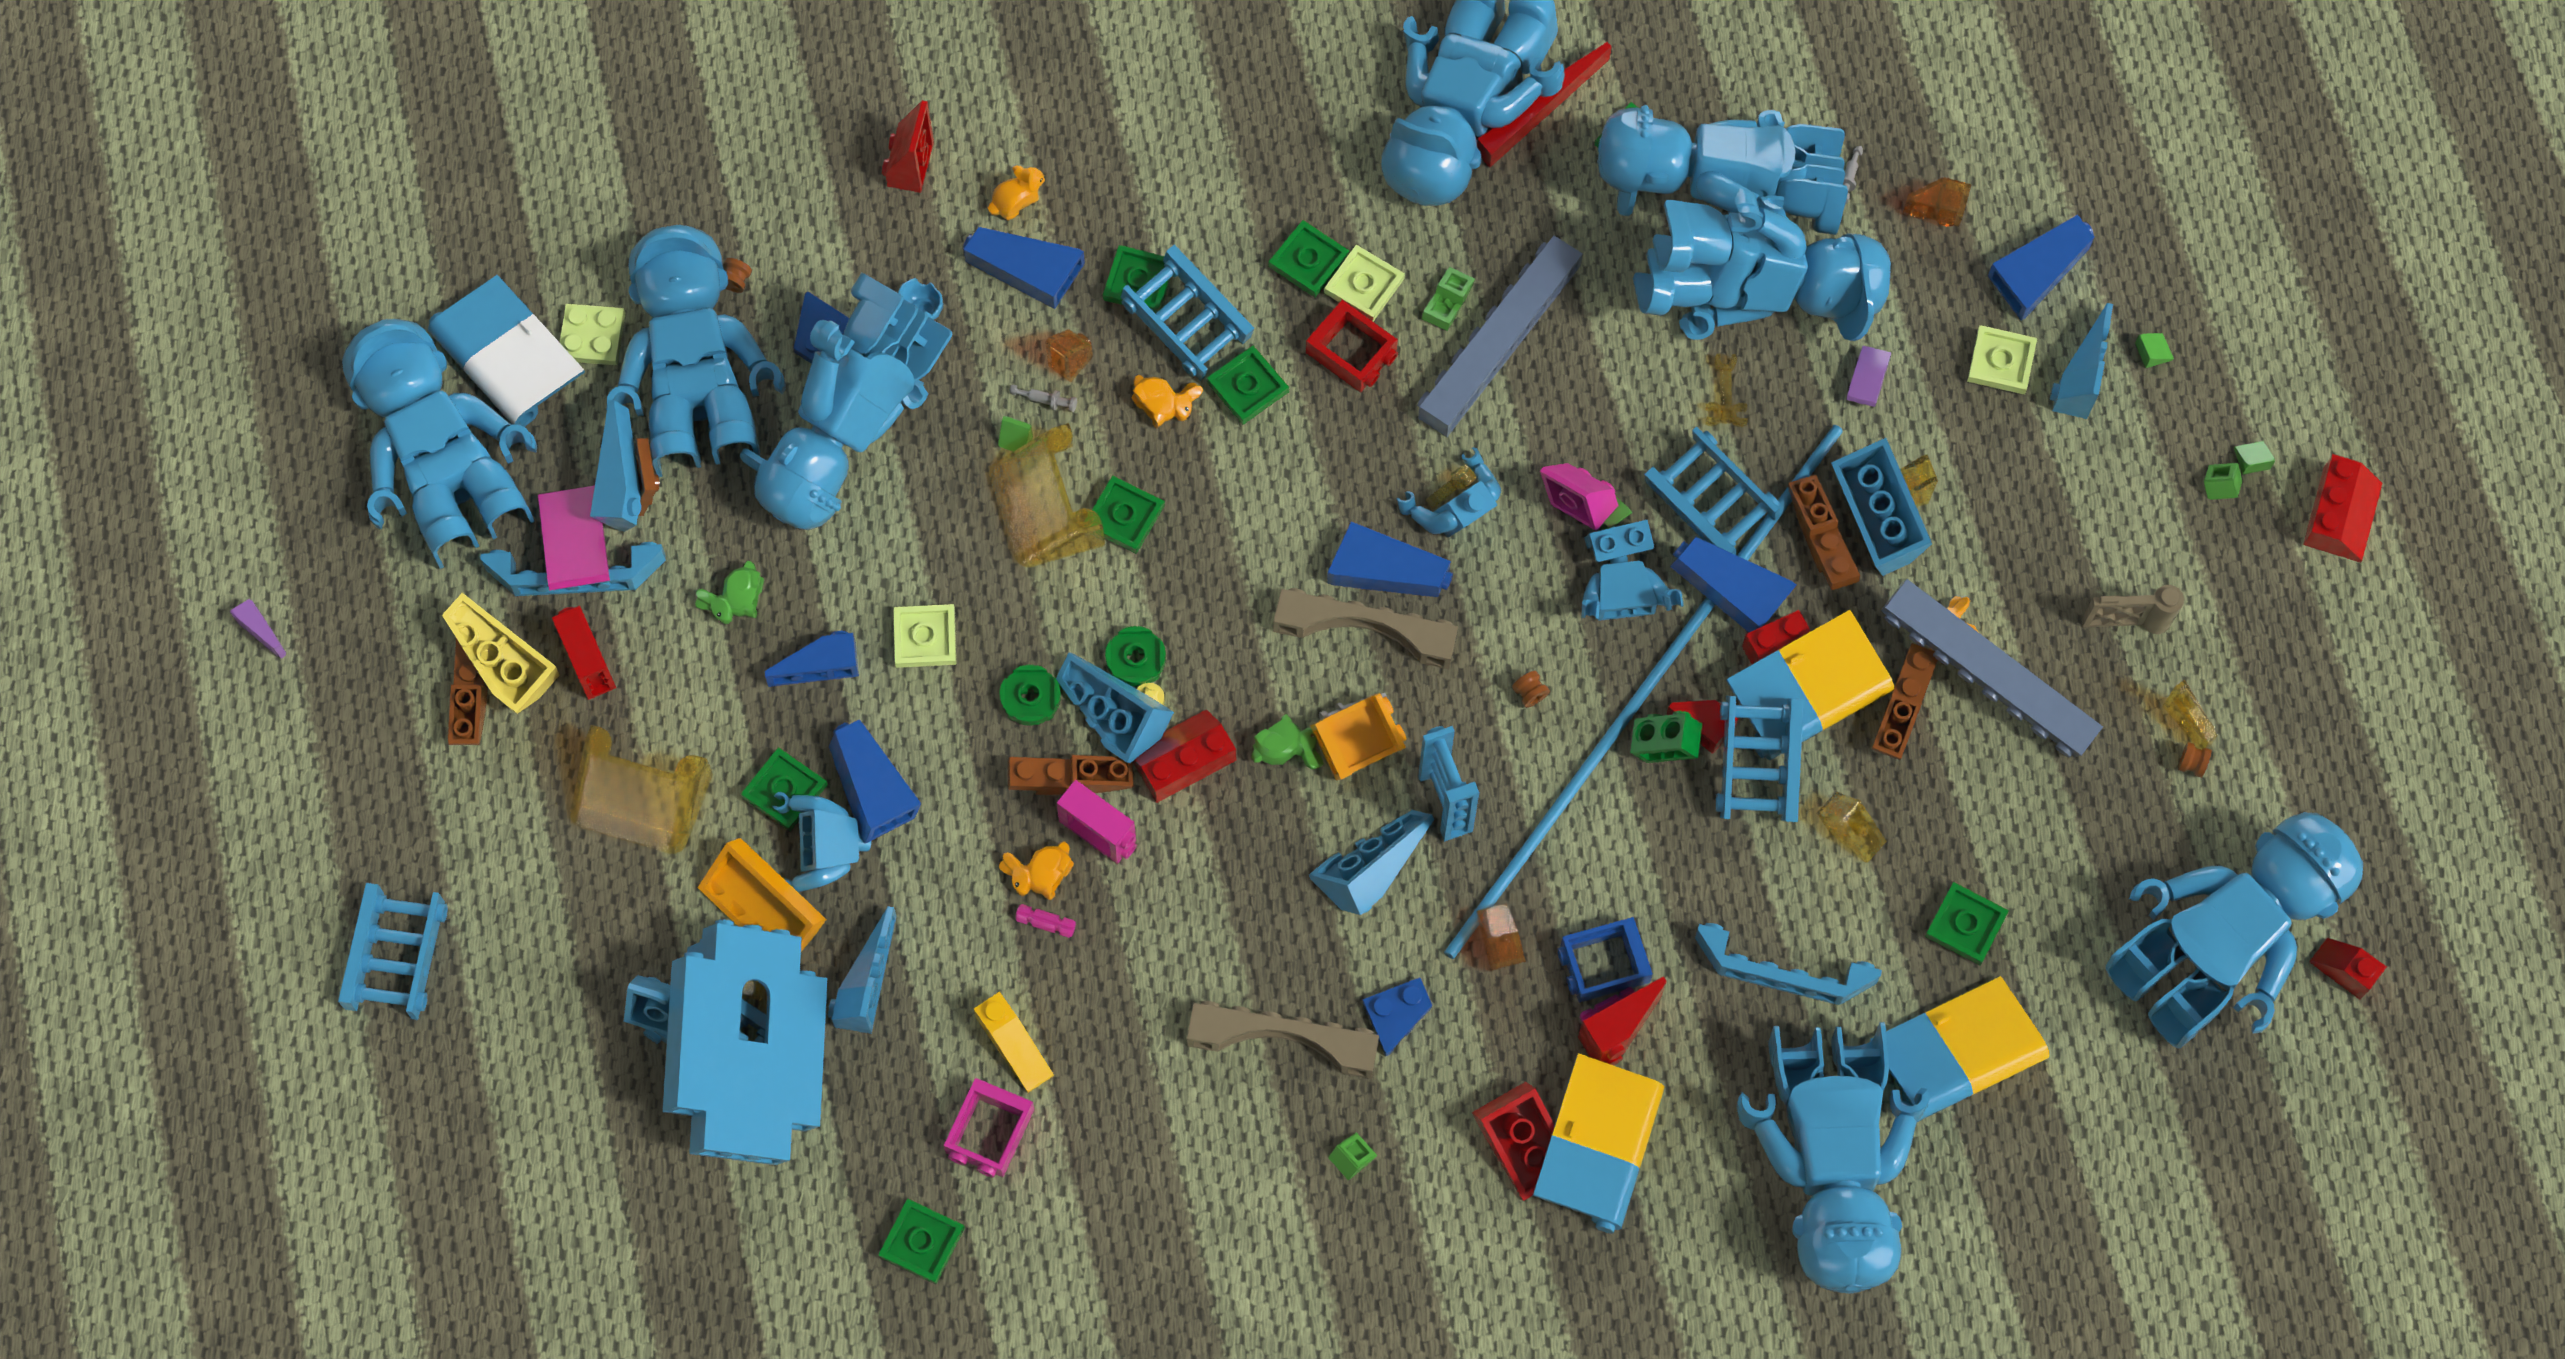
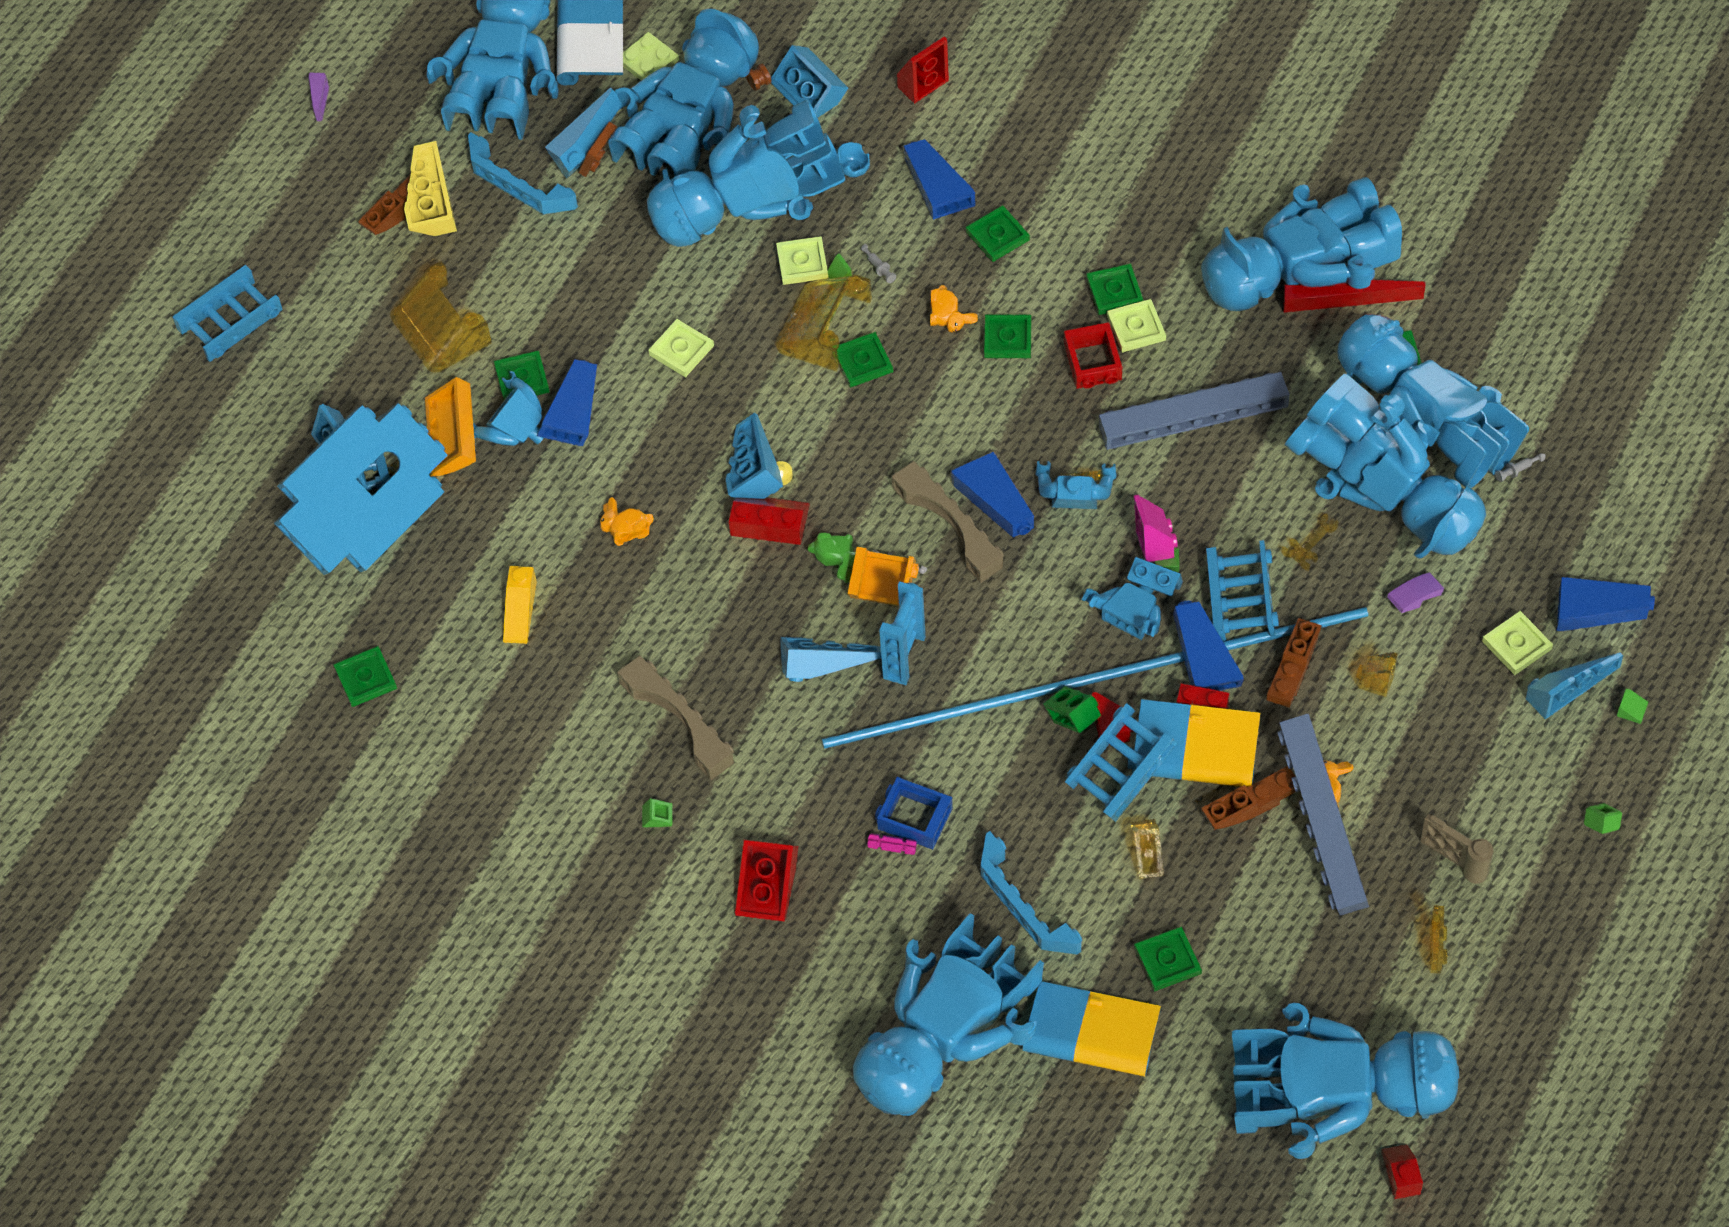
camera: 45 degrees right, 10 degrees down
dark pink tile [538,485,610,591] -> none
red window [552,605,616,700] -> none
bright green animal [695,561,764,624] -> none
blue slope [765,631,859,687] -> none
dark azure wedge [828,906,896,1034] -> none
dark pink window [944,1078,1035,1178] -> none
light orange animal [988,165,1045,221] -> none
green plate [1000,665,1061,726] -> none
dark orange slope [1008,755,1133,795] -> none
dark pink axle [1015,904,1076,938] -> none
clear orange slope [1045,329,1093,382] -> none
dark pink window [1057,779,1137,864] -> none
green plate [1105,626,1166,687] -> none
dark azure fence [1121,244,1254,381] -> none
blue wing [1362,977,1432,1056] -> none
bright green slope [1421,267,1475,331] -> none
clear orange slope [1476,904,1526,971] -> none
dark orange wheel [1512,670,1550,708] -> none
door [1533,1053,1665,1233] -> none
red slope [1578,976,1667,1066] -> none
dark azure slope [1831,438,1932,576] -> none
clear orange slope [1903,177,1972,227] -> none
dark orange wheel [2178,742,2212,778] -> none
bright green slope [2234,441,2275,475] -> none
red slope [2303,454,2383,563] -> none
none -> dark azure slope [771,45,848,117]
none -> yellowish green plate [776,236,828,285]

